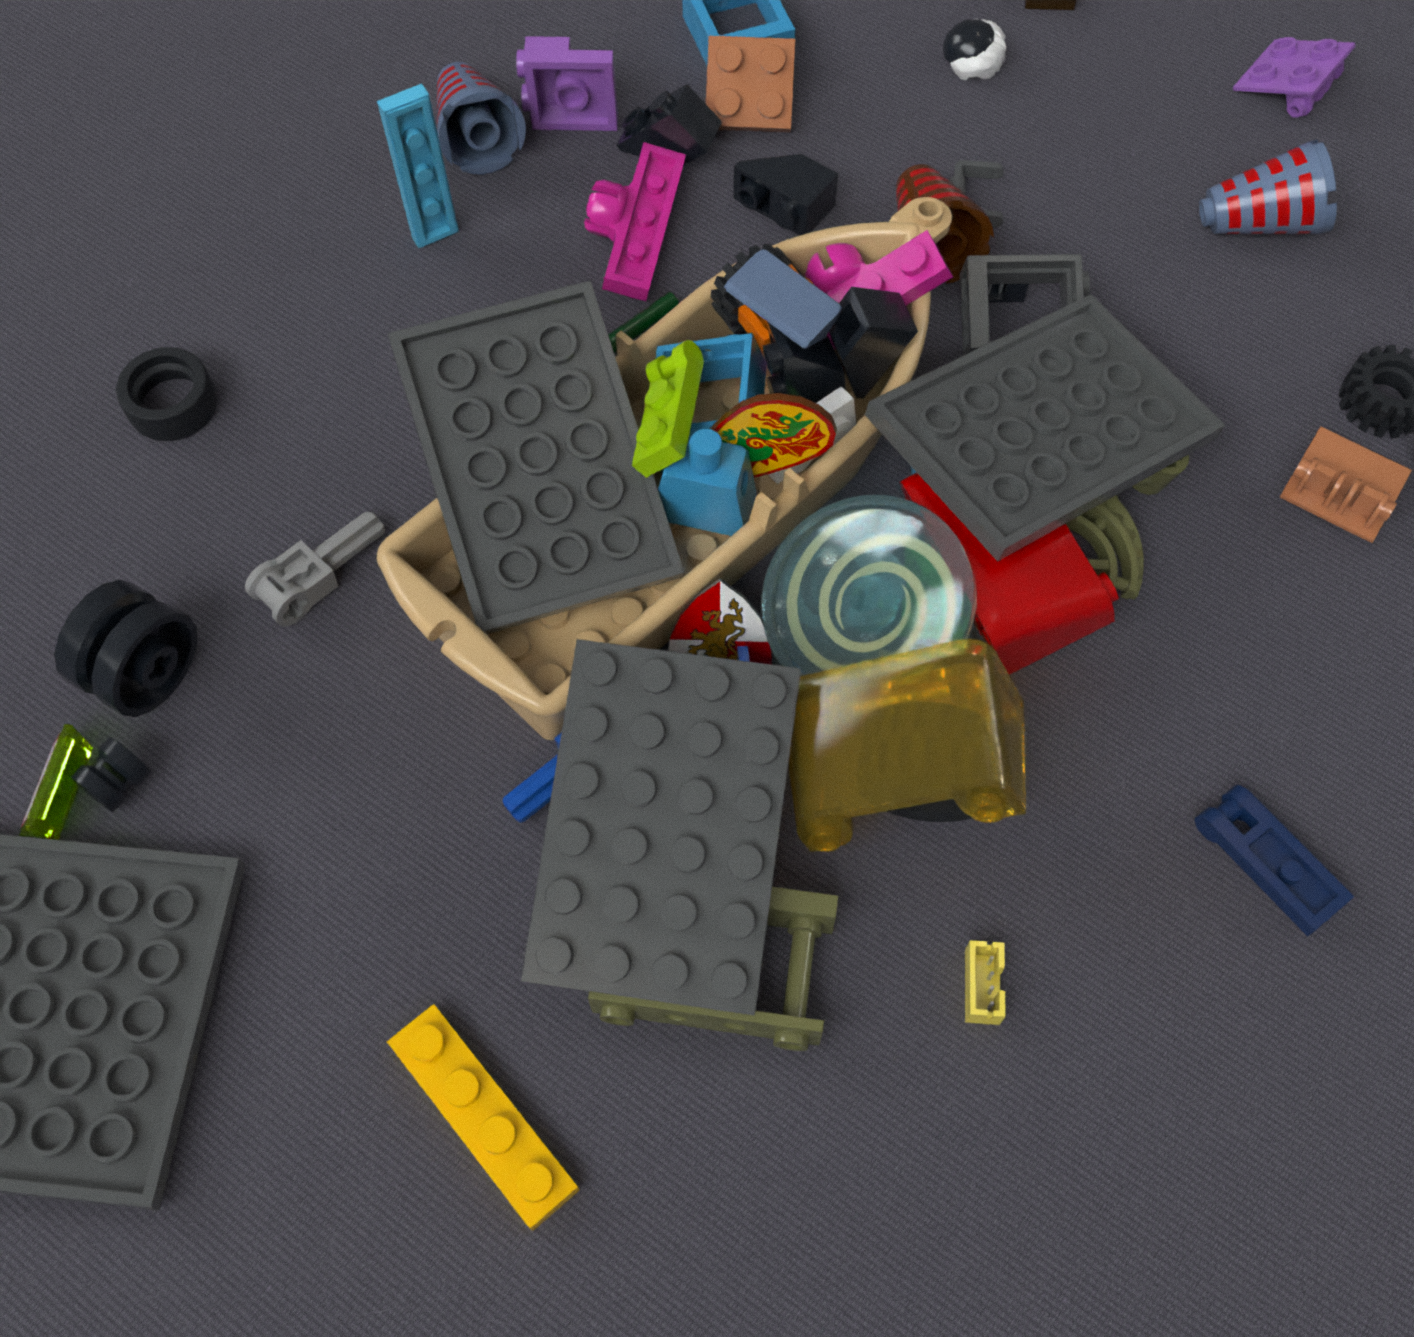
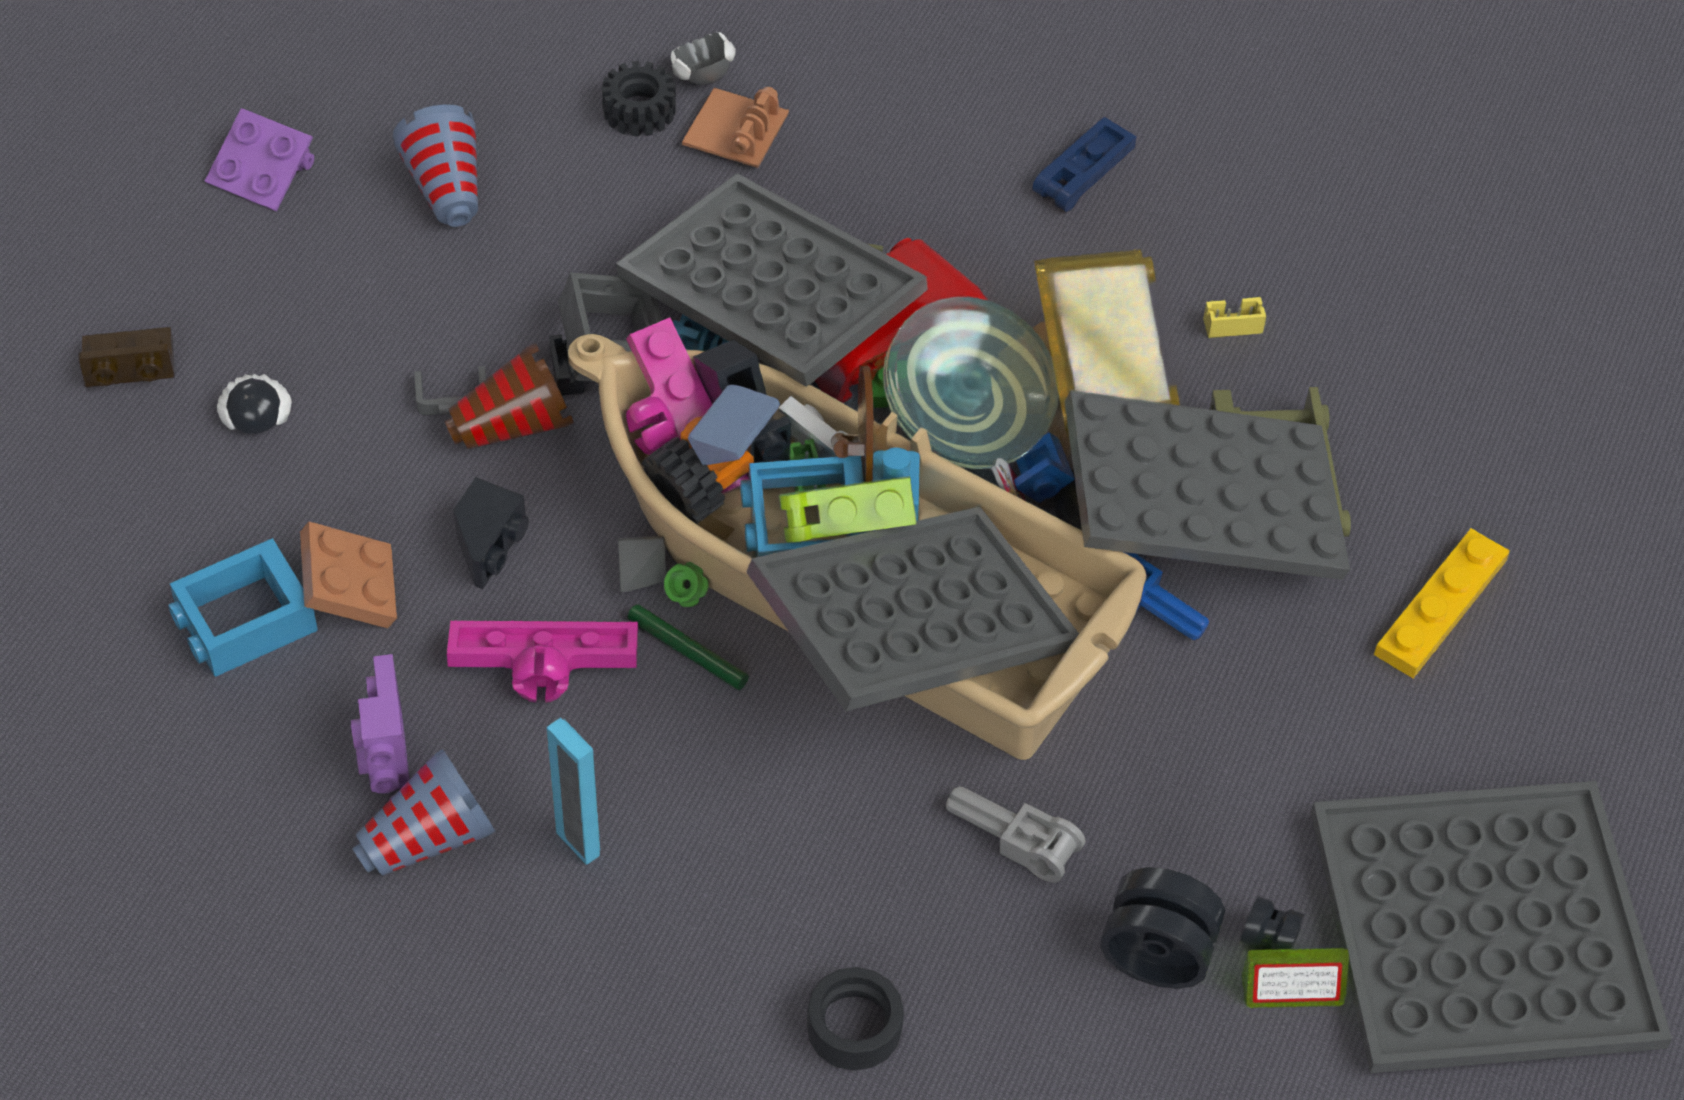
camera: 105 degrees left, 10 degrees down
black slope [616,84,722,164] -> none

